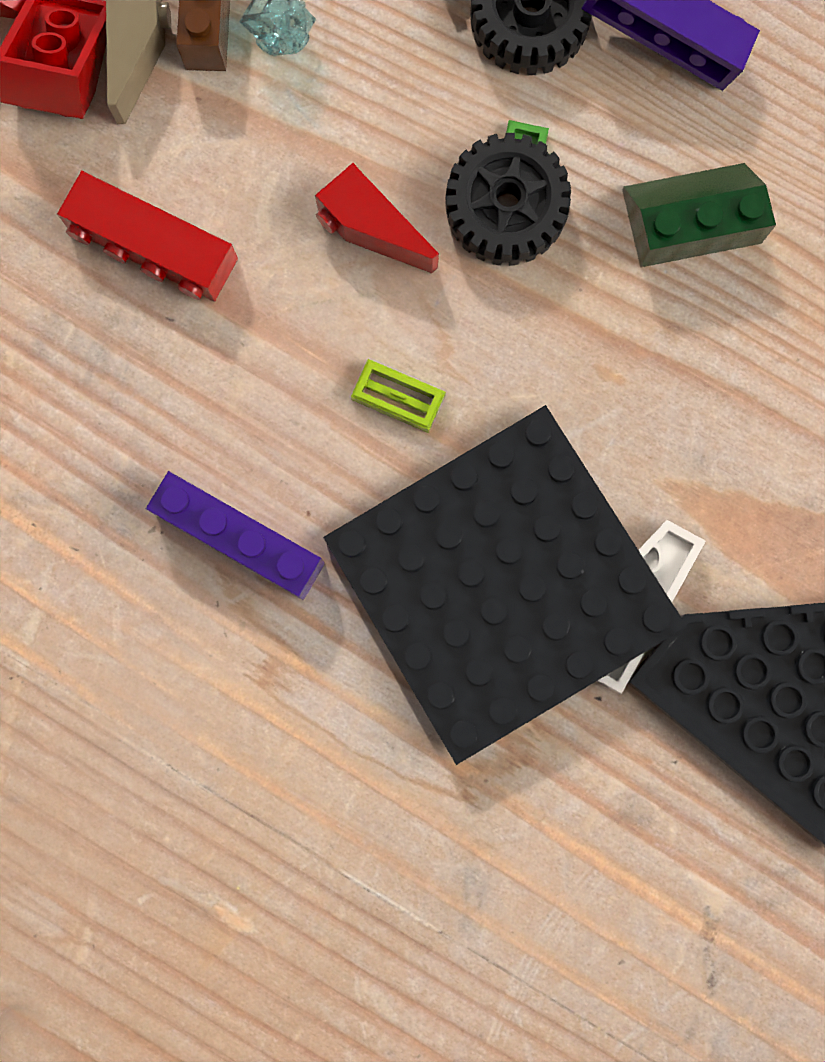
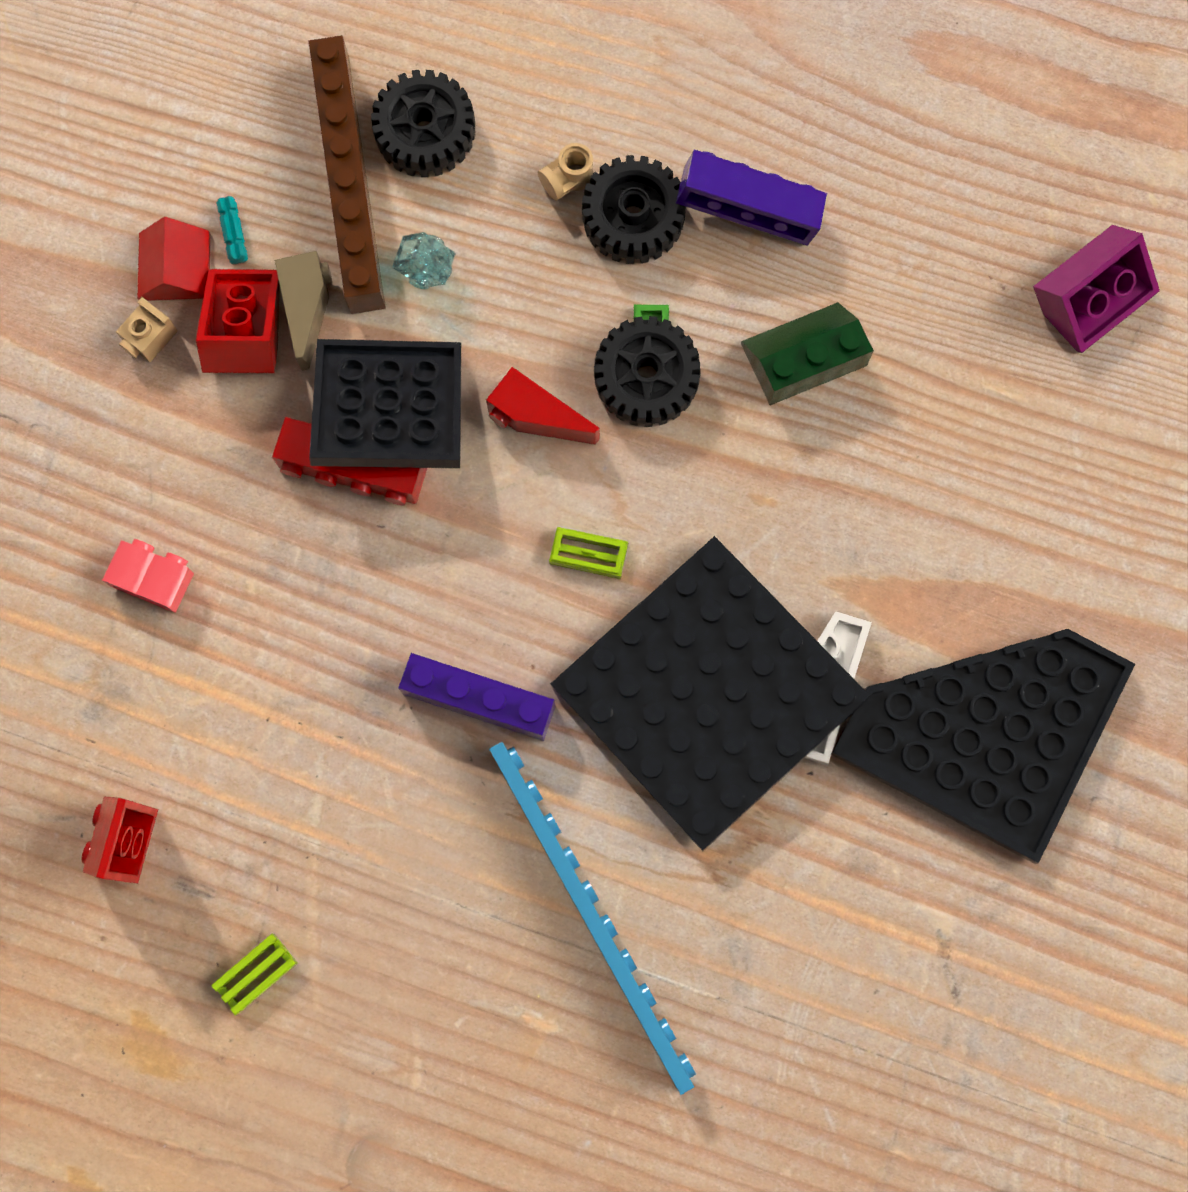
camera: 10 degrees left, 5 degrees down
none -> black plate [309,339,461,468]
none -> dark azure plate [489,742,696,1095]

